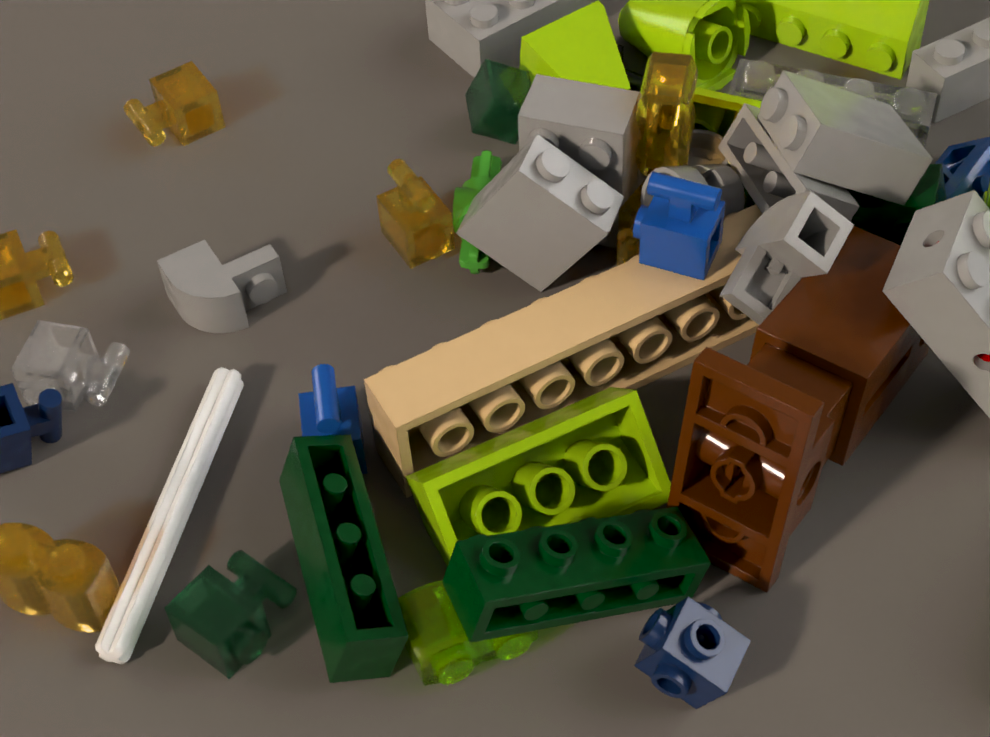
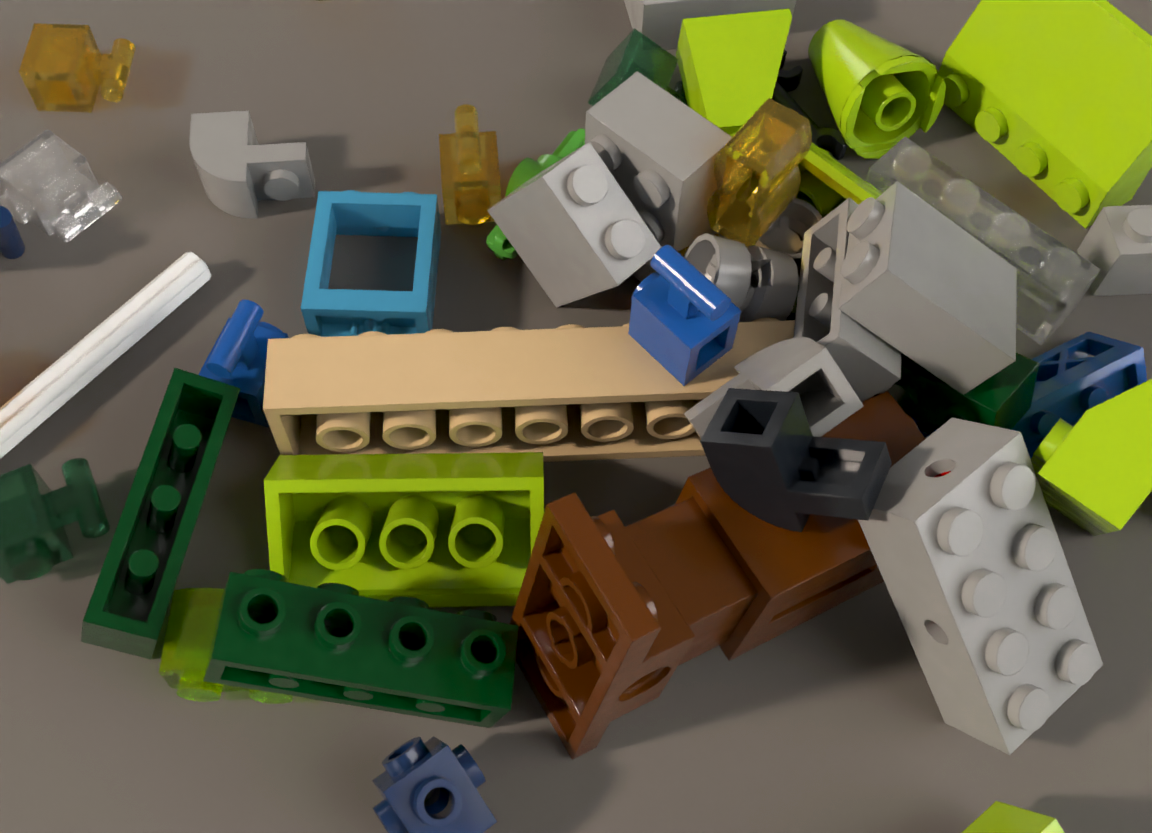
camera: 20 degrees right, 10 degrees up
none -> dark azure window [301,190,441,337]
none -> black brick [700,388,892,532]

